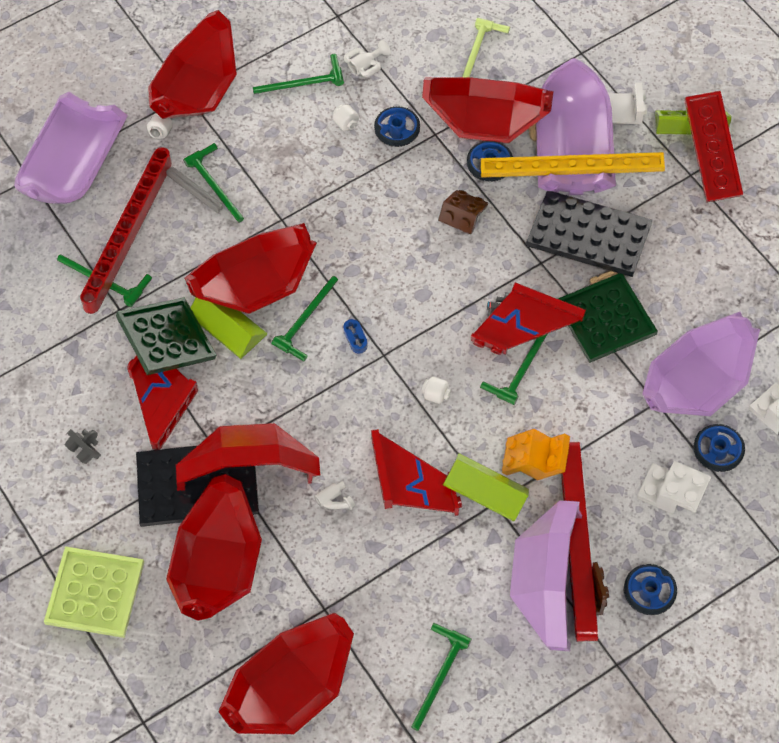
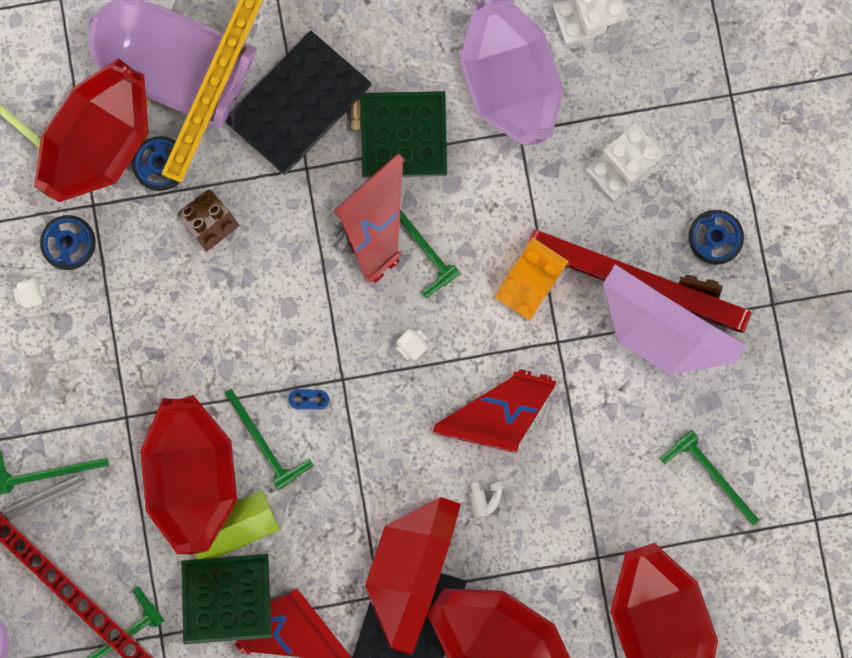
camera: 65 degrees left, 20 degrees up
lime slope [443,453,529,521] -> none
blue wheel [693,424,745,472] -> none

